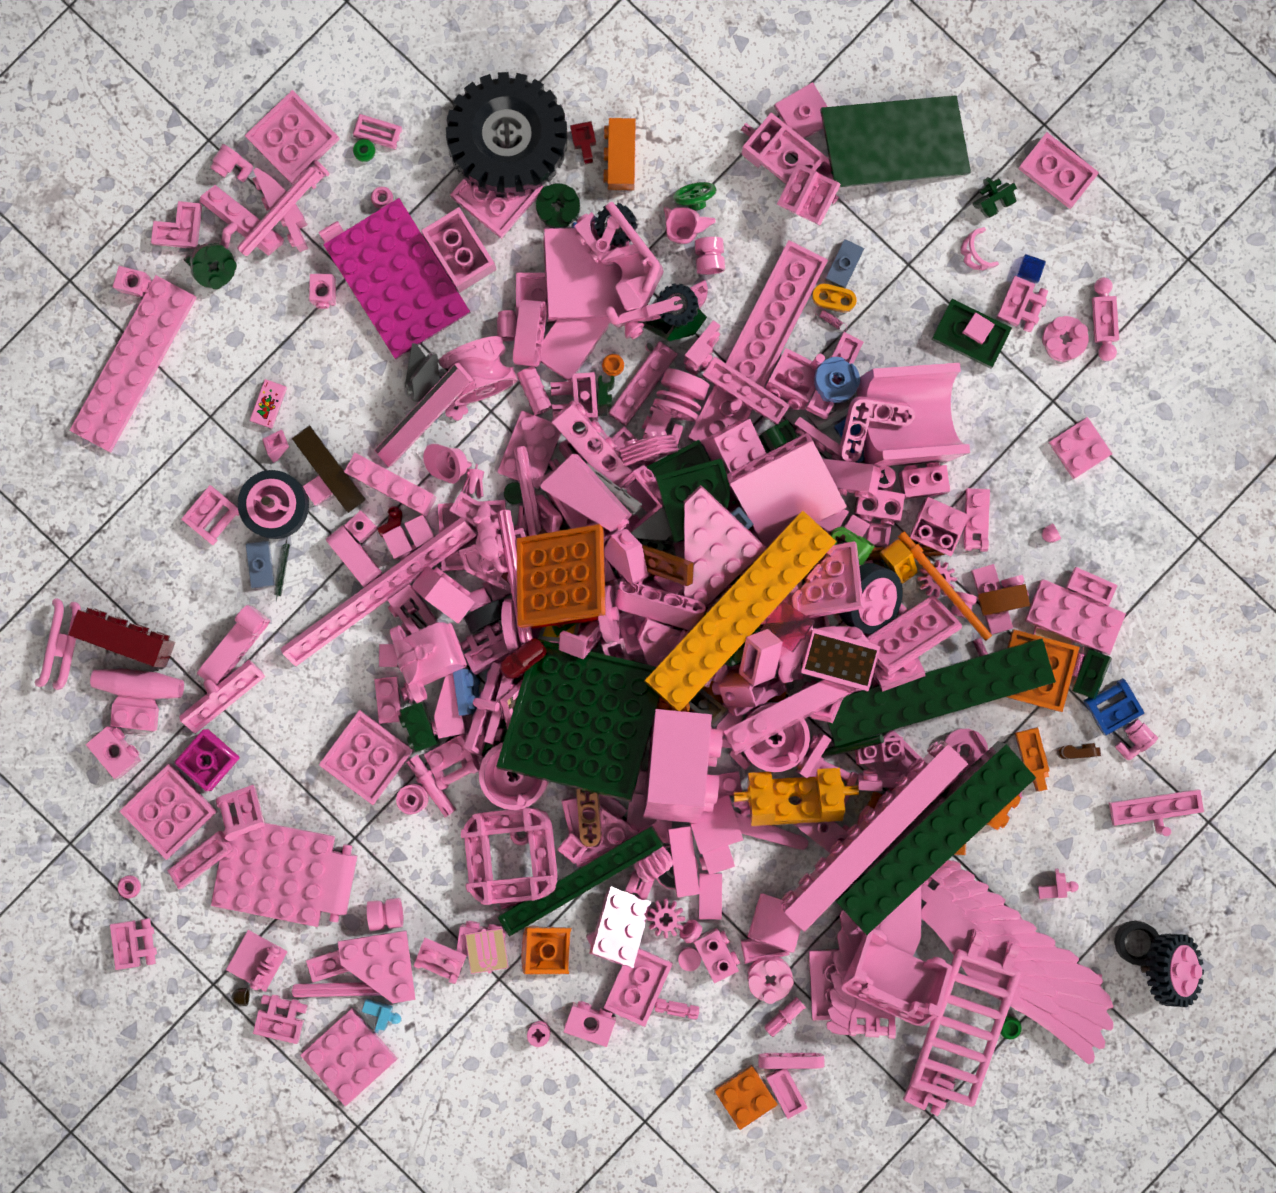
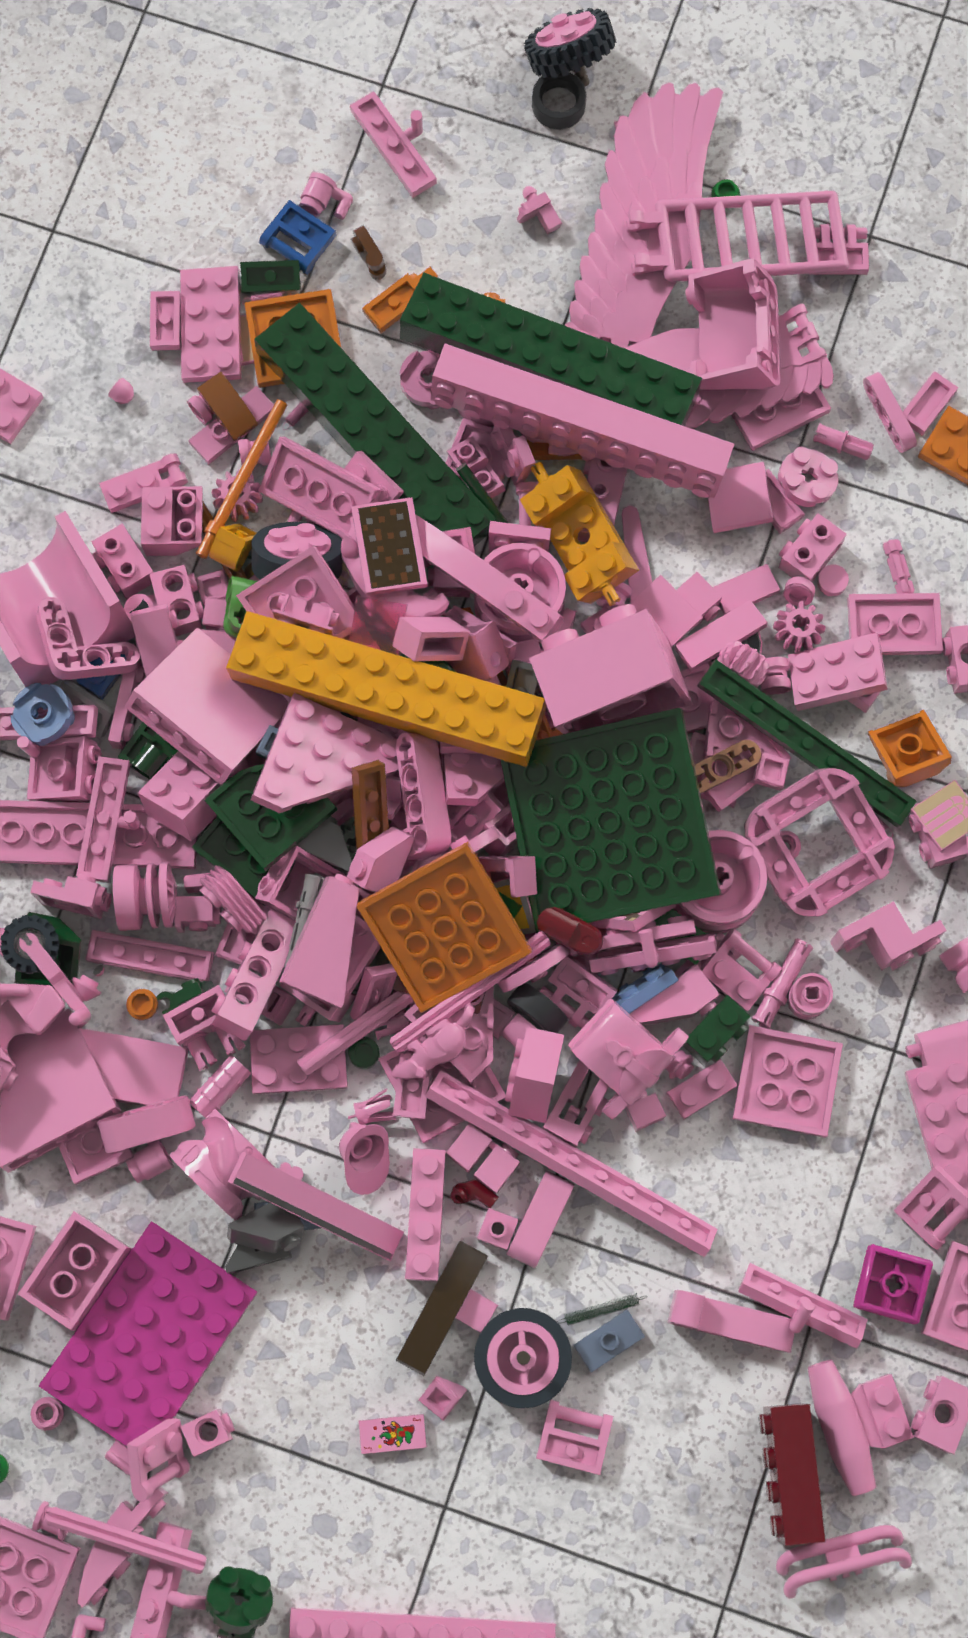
camera: 115 degrees left, 10 degrees down
none -> bright pink plate [127,1418,190,1502]
none -> bright pink hinge [272,594,339,636]
none -> bright pink bracket [830,901,947,971]

